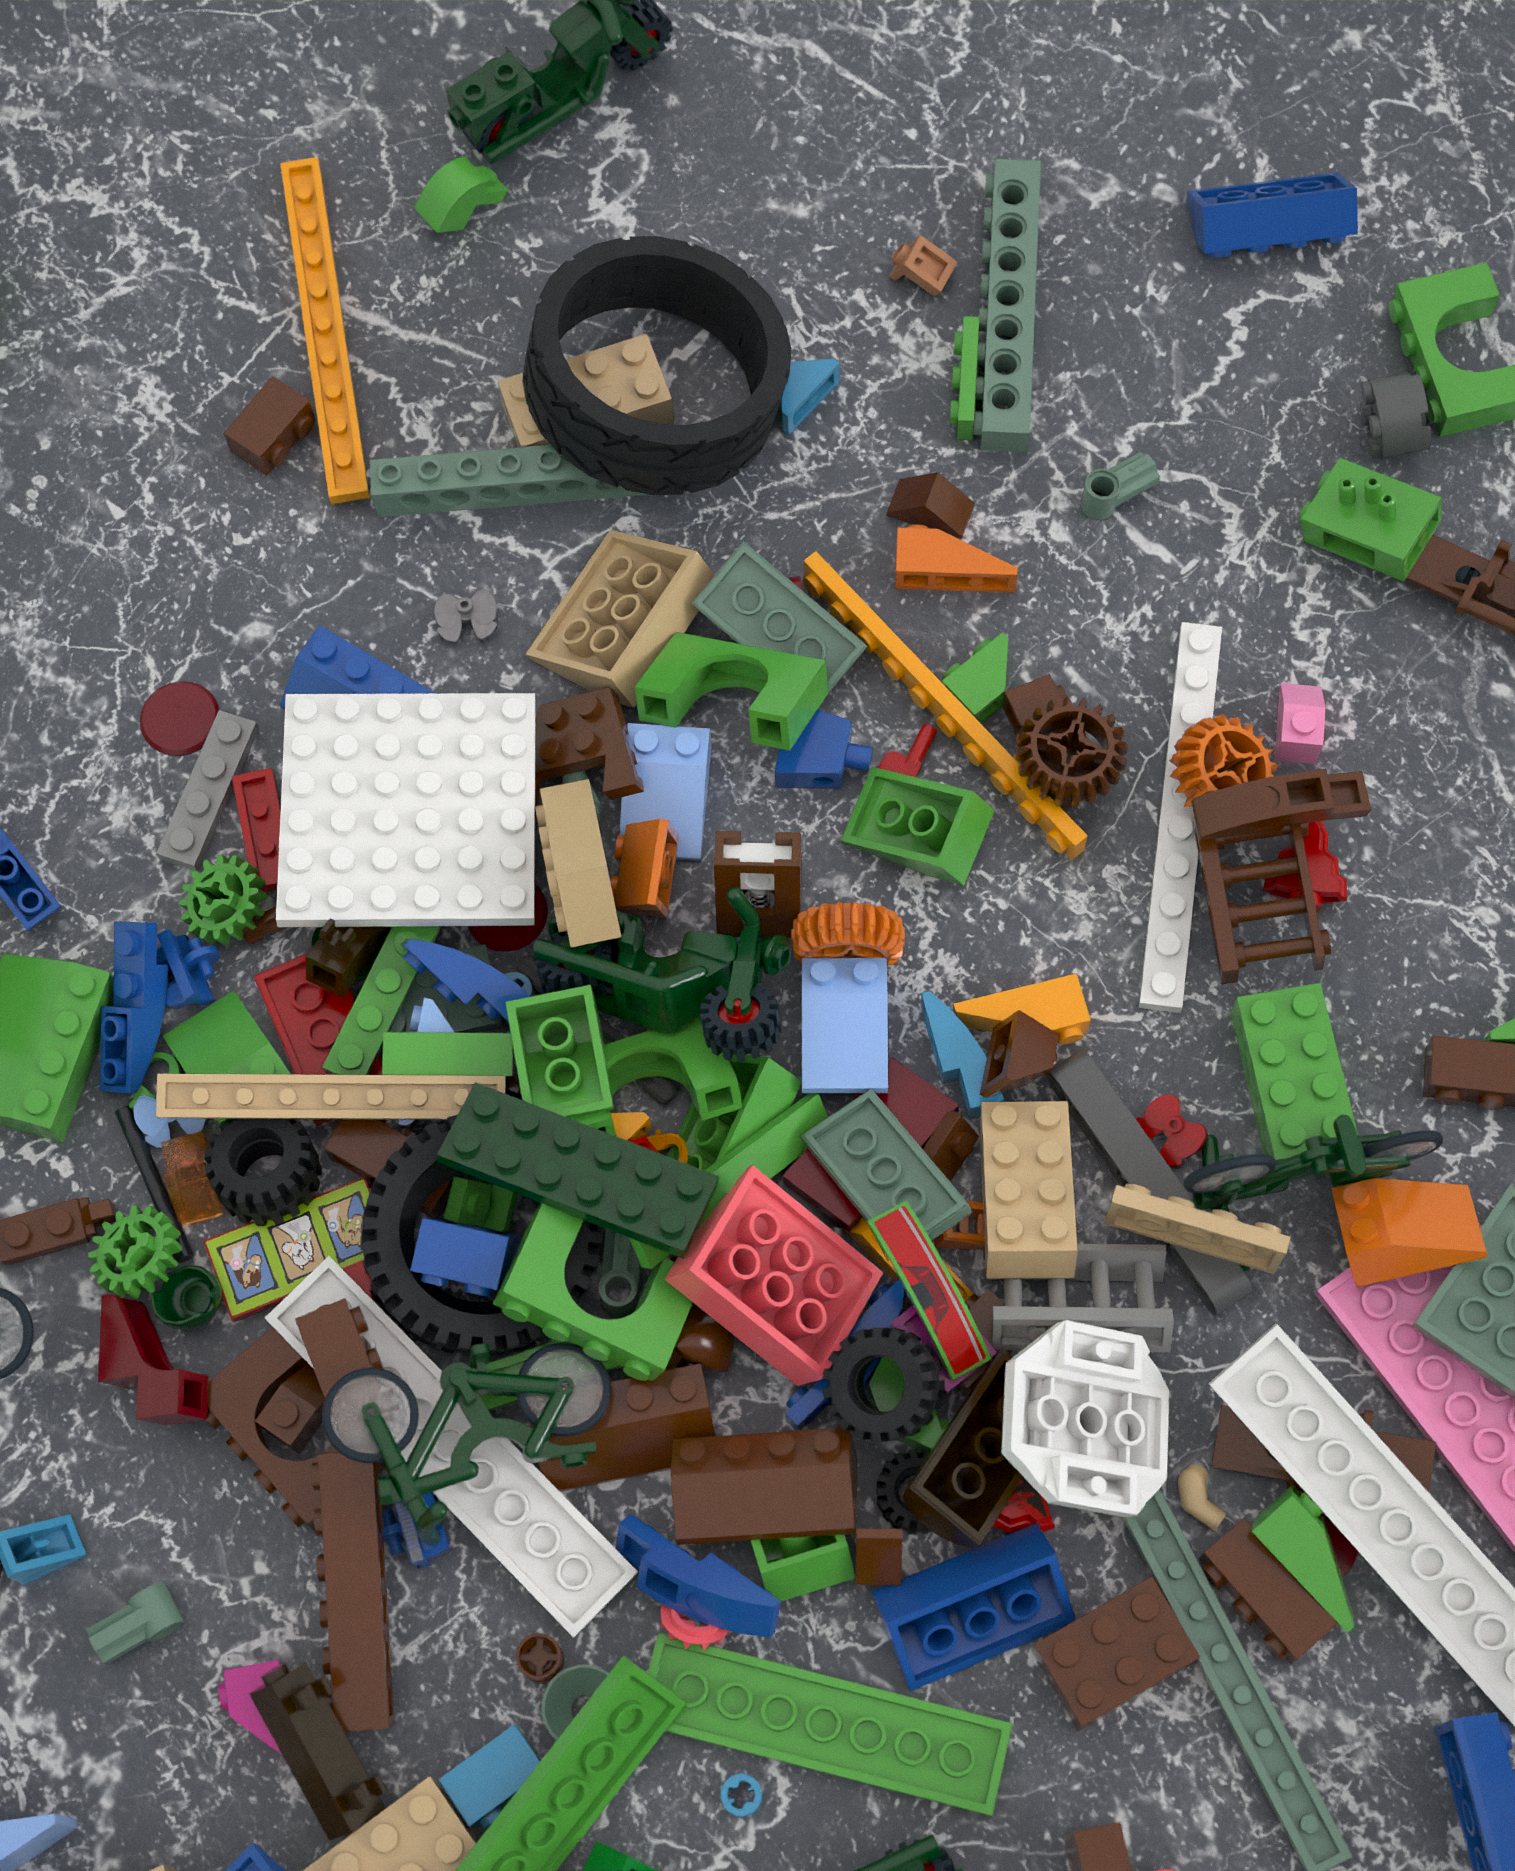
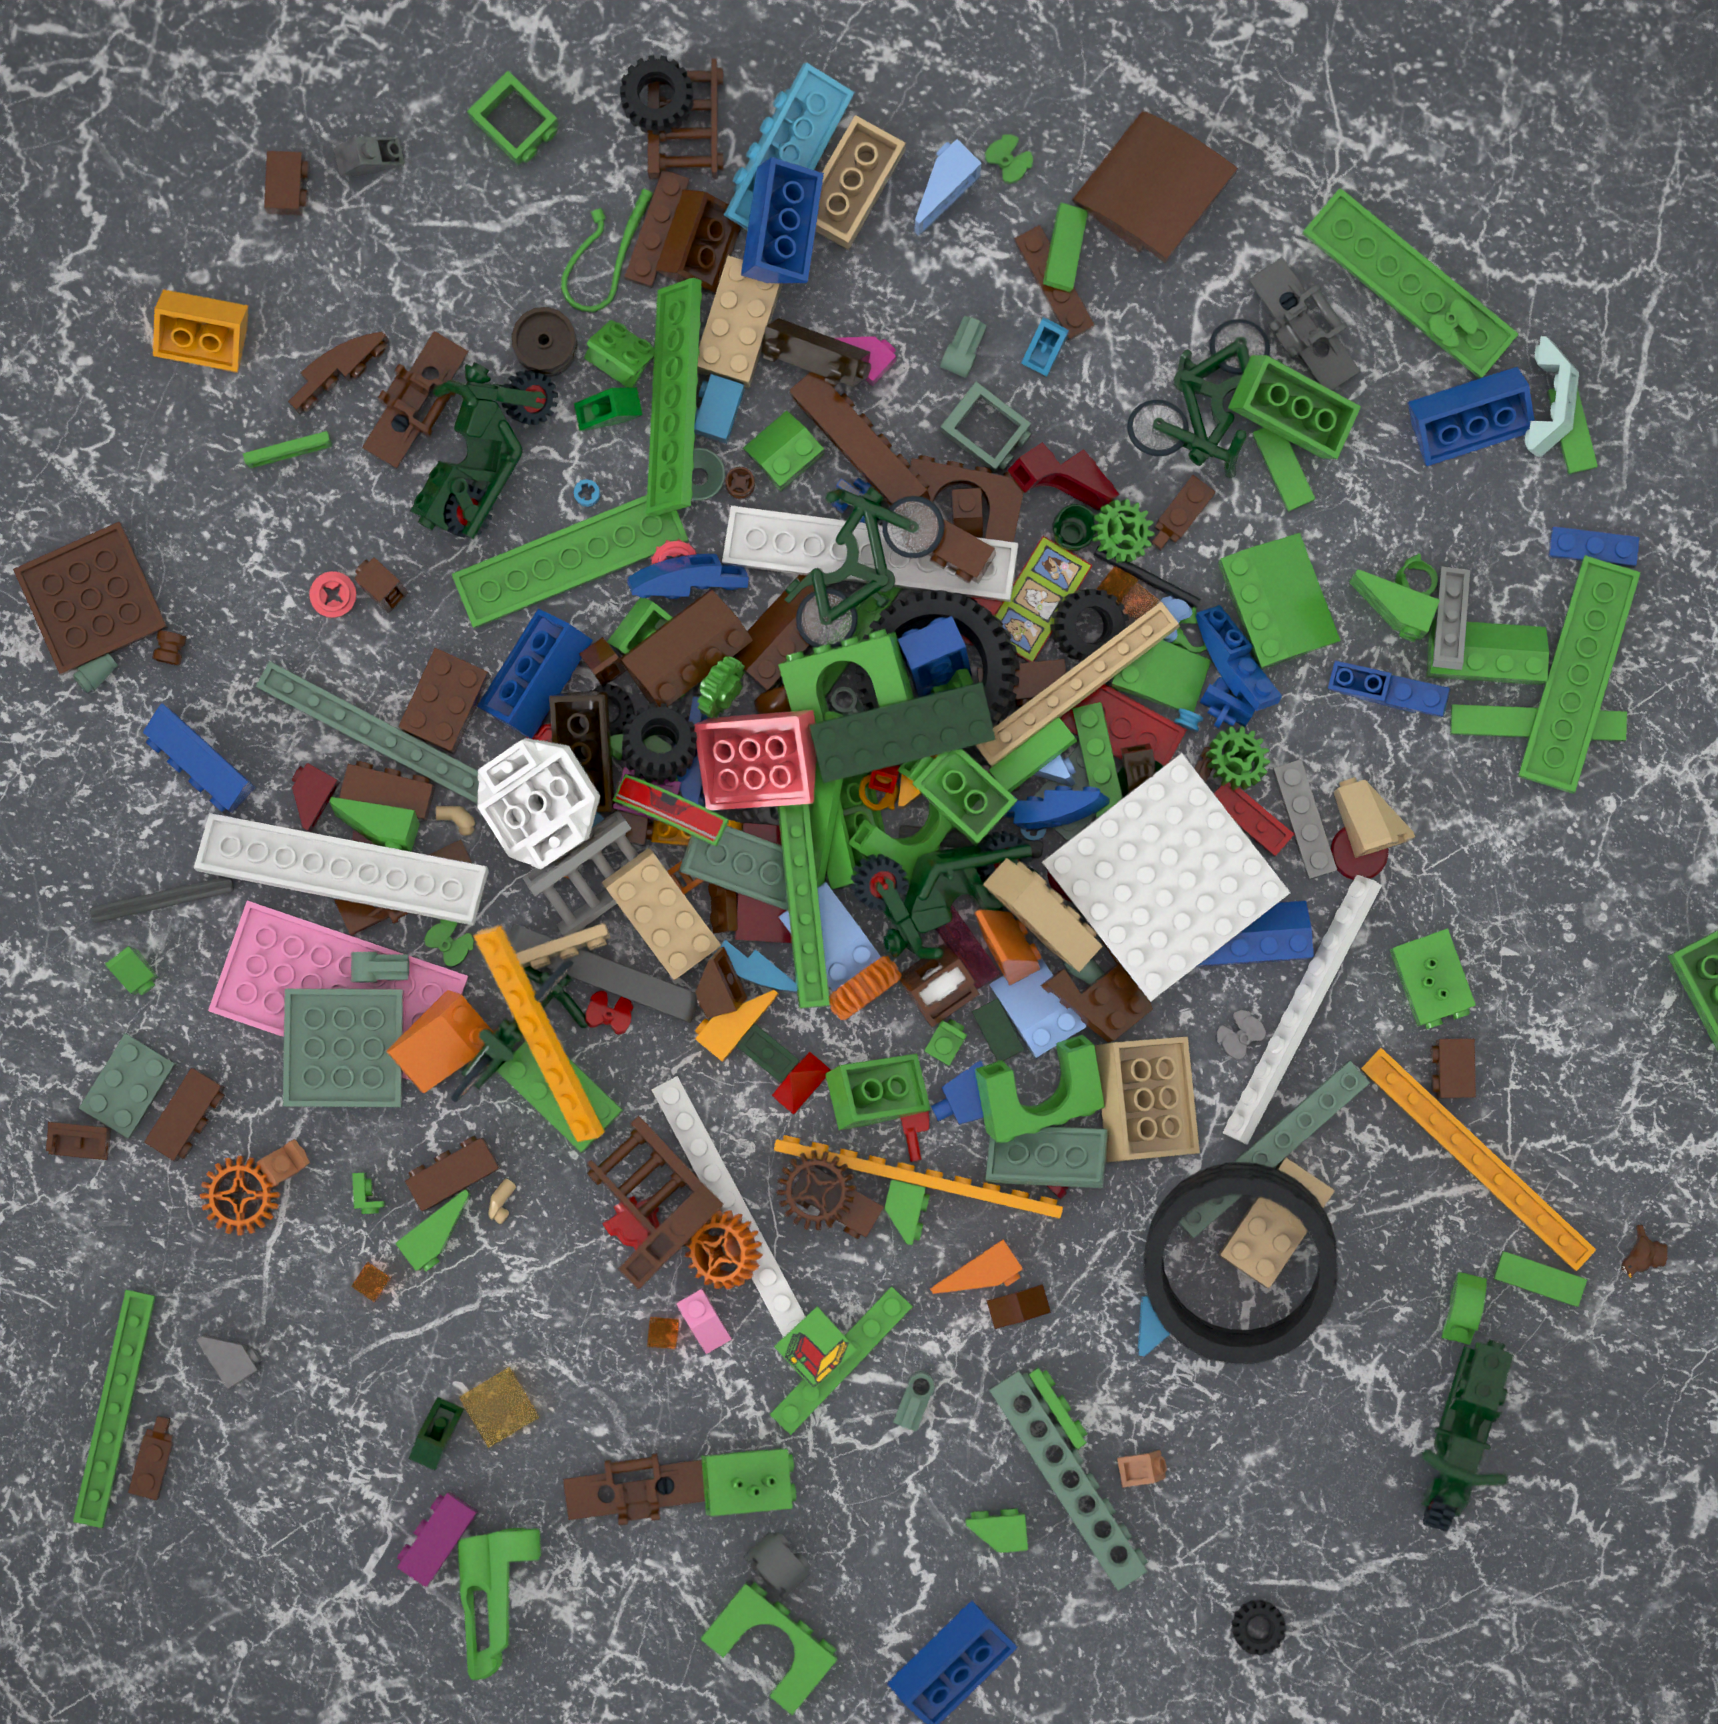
camera: 140 degrees right, 15 degrees up
none -> dark red slope [292,763,340,833]
none -> sand green piece [351,952,410,983]
none -> bright green piece [424,919,474,967]
none -> light orange plate [474,925,604,1142]
none -> tan arm [488,1178,516,1224]
none -> clear orange slope [647,1317,679,1349]
none -> bright green gear [697,656,745,718]
none -> dark green plate [736,1023,800,1083]
none -> bright green slope [743,411,824,492]
none -> bright green plate [770,1286,913,1435]
none -> red slope [772,1052,831,1115]
none -> tile [774,1306,857,1390]
none -> bright green plate [778,804,830,1009]
none -> bright green bracket [924,1019,967,1066]
none -> clear pink plate [935,905,1001,990]
none -> sand green window [940,382,1032,473]
none -> bright green slope [965,1508,1028,1553]
none -> dark green tile [972,998,1024,1062]
none -> dark azure bush [1174,708,1204,732]
none -> white plate [1223,875,1382,1145]
none -> black tyre [1231,1600,1287,1656]
none -> tan slope [1333,777,1415,858]
none -> bright green piece [1390,928,1476,1029]
none -> bright green tile [1493,1251,1587,1307]
none -> reddish brown animal [1621,1225,1668,1278]

